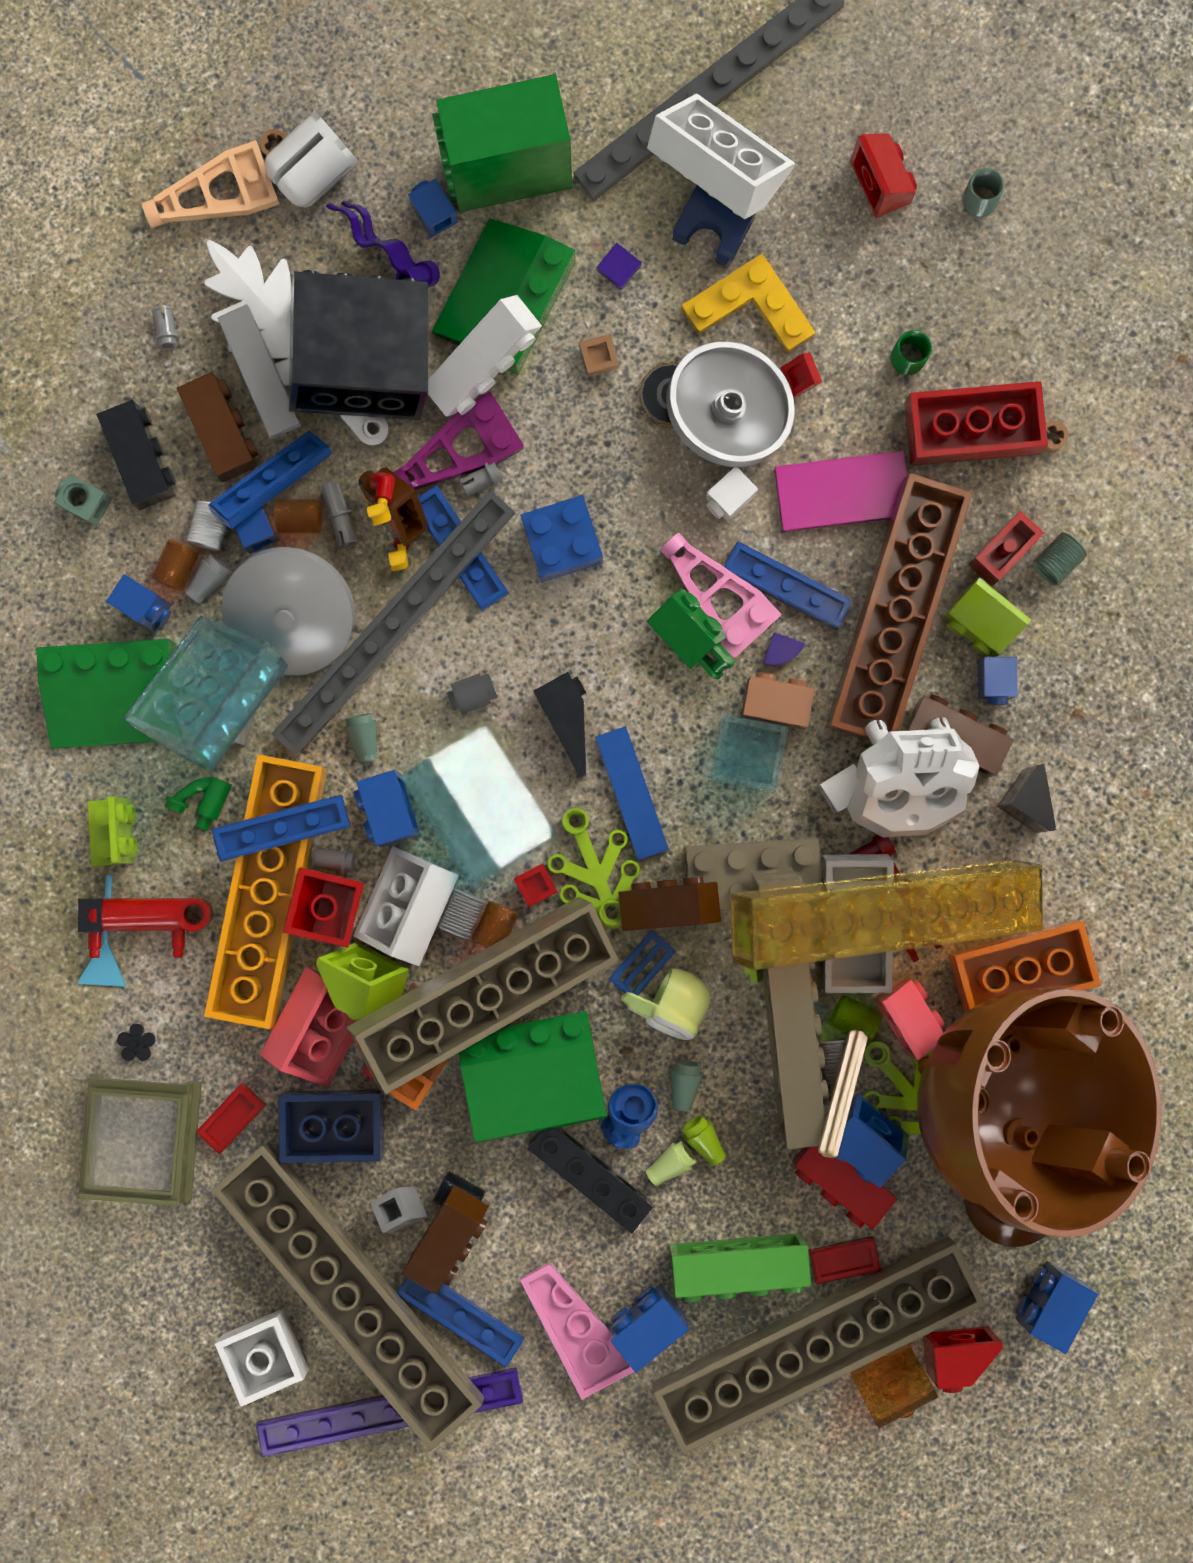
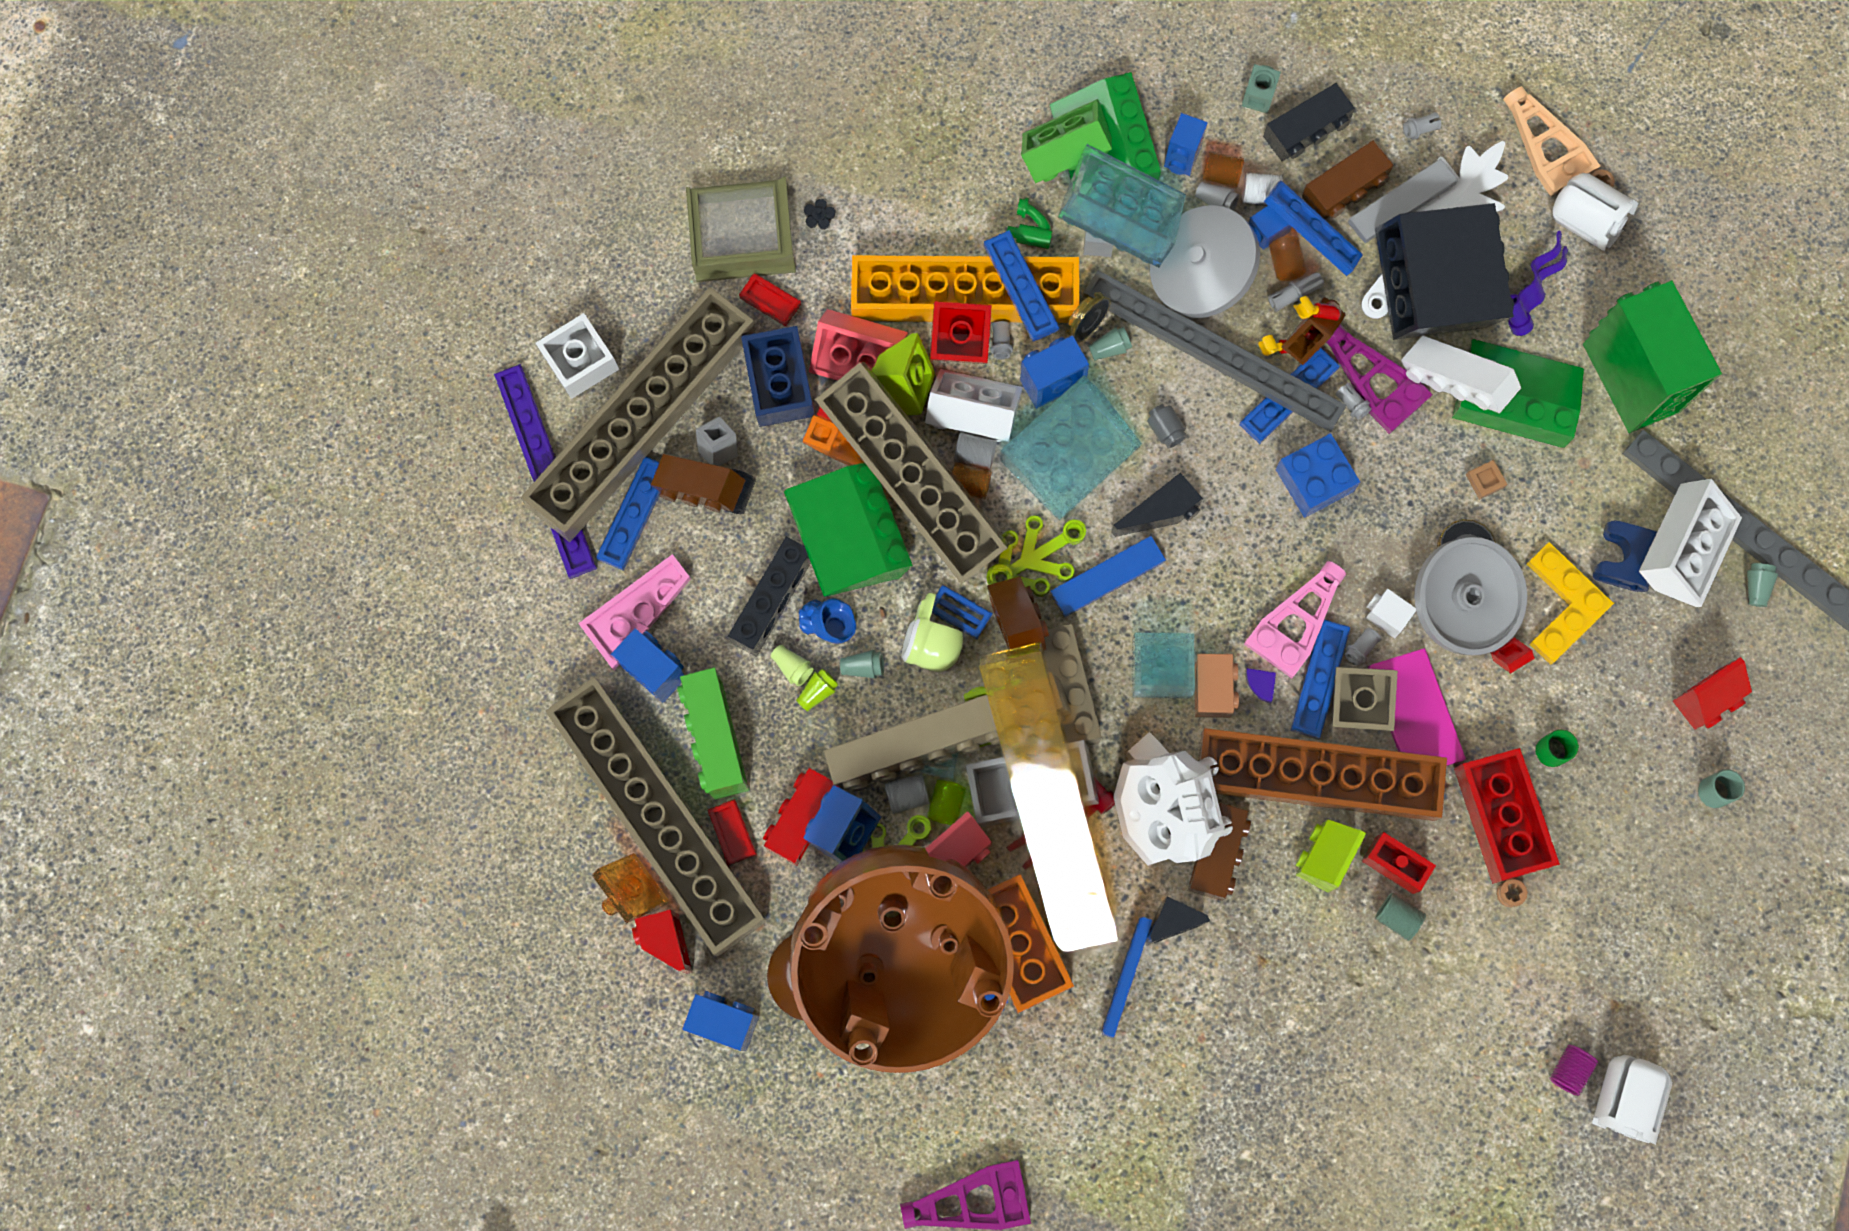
camera: 85 degrees right, 10 degrees down
medium azure piece [77,874,126,987] -> none
red piece [78,897,214,958] -> none
lime bracket [87,796,138,867] -> none
blue brick [408,179,458,238] -> none
red plate [513,863,558,908] -> none
dark purple tile [596,242,642,290] -> none
green brick [646,589,735,680] -> none
tan axle [818,1030,868,1158] -> none
brick [978,657,1018,705] -> none
none -> bright green slope [1021,99,1112,184]
none -> tile [1065,292,1111,344]
none -> blue tile [1101,917,1152,1038]
none -> dark tan brick [1332,667,1398,731]
none -> light grey pin [1345,628,1381,665]
none -> sand green cone [1747,563,1778,607]

